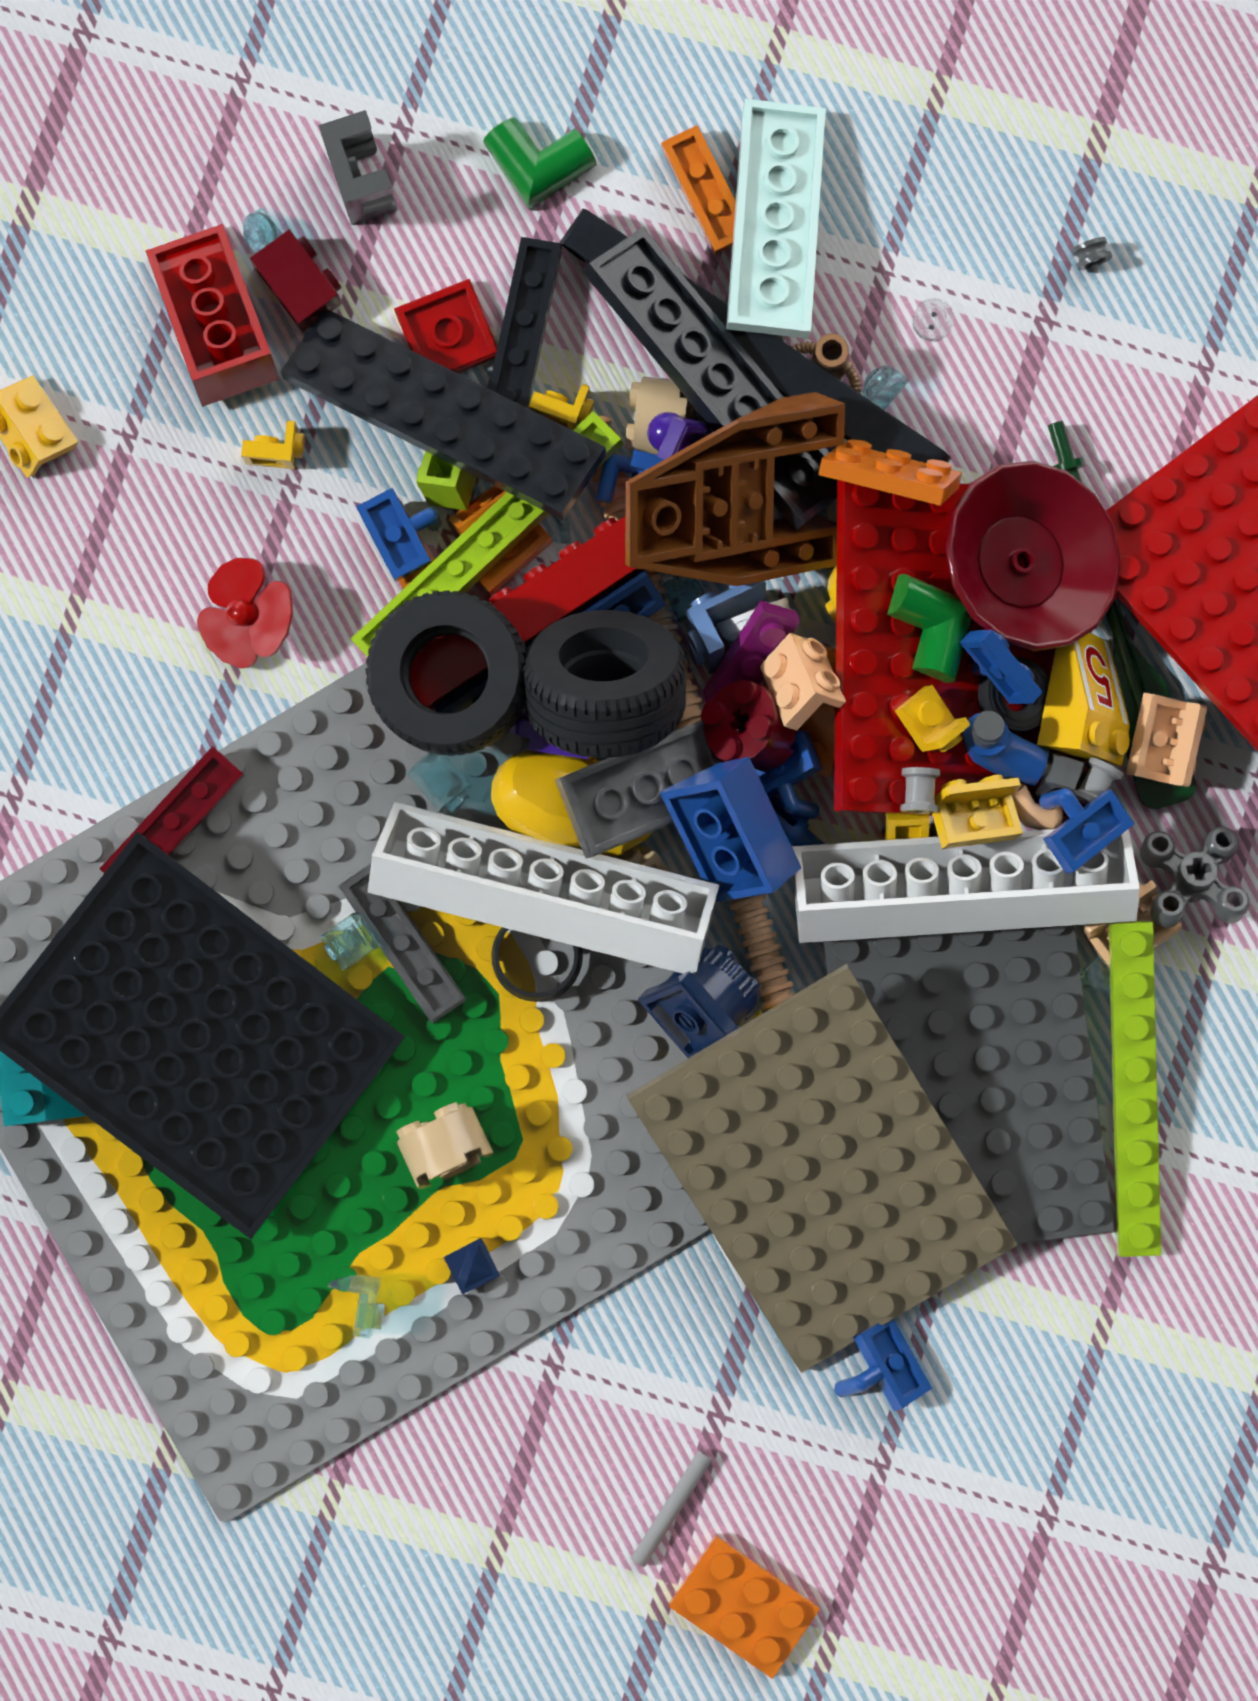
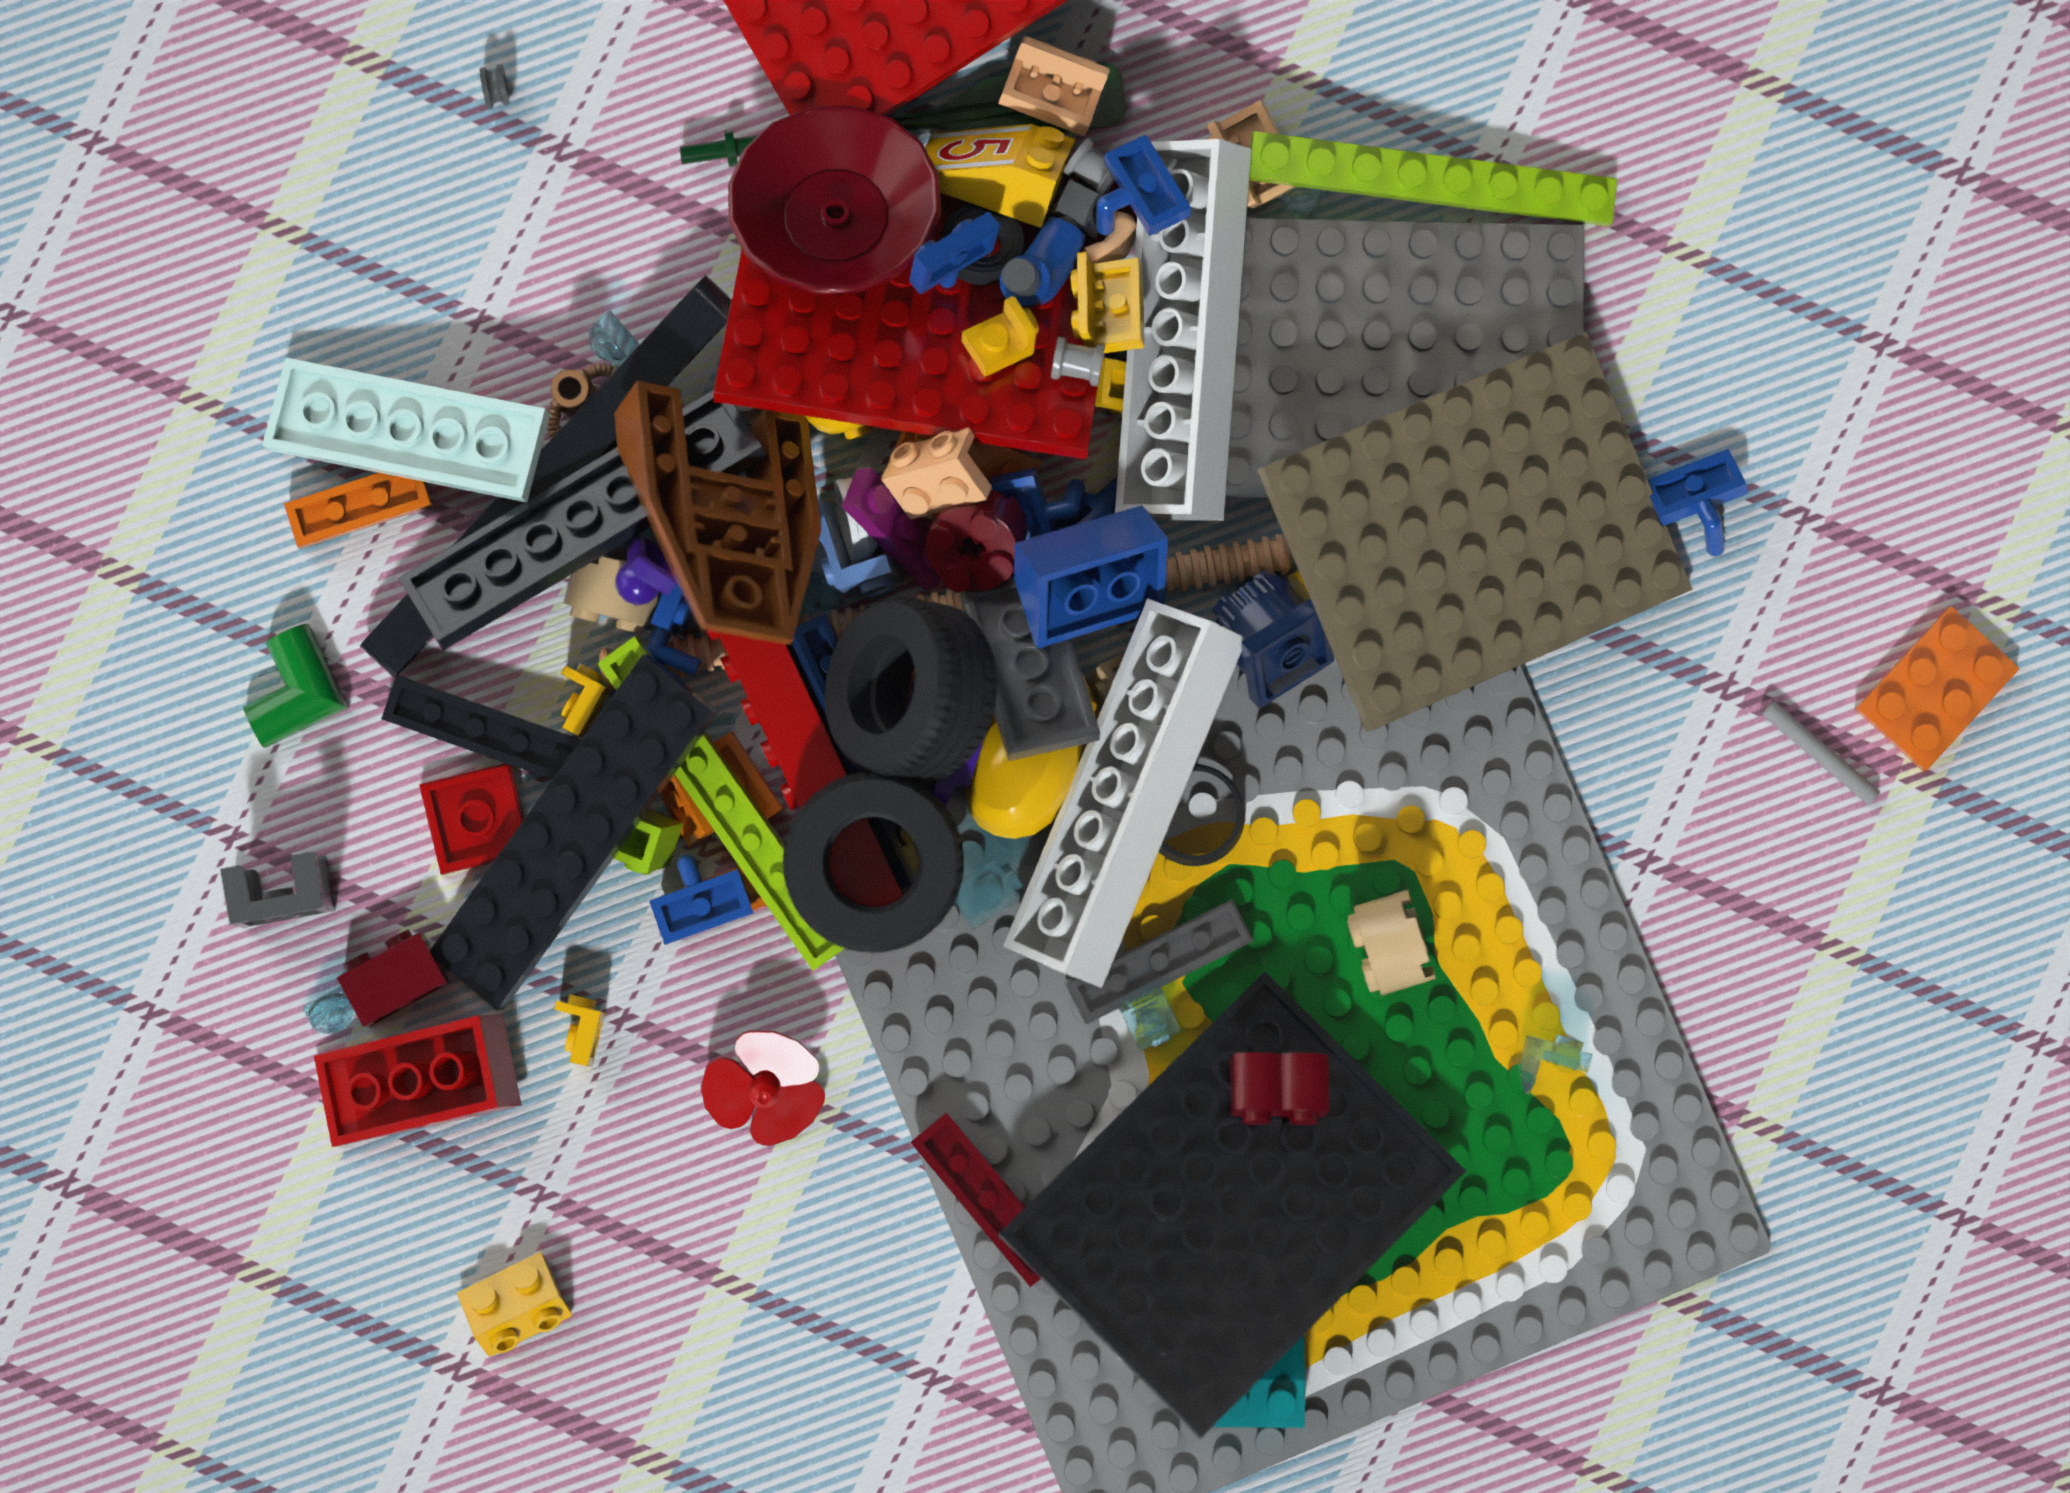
camera: 80 degrees left, 0 degrees up
dark blue tile [444,1237,500,1295] -> none
orange plate [818,439,962,506] -> none
green brick [887,574,972,683] -> none
clear tile [912,298,954,342] -> none
dark grey gear [1140,827,1250,928] -> none
none -> dark red brick [1230,1052,1329,1125]

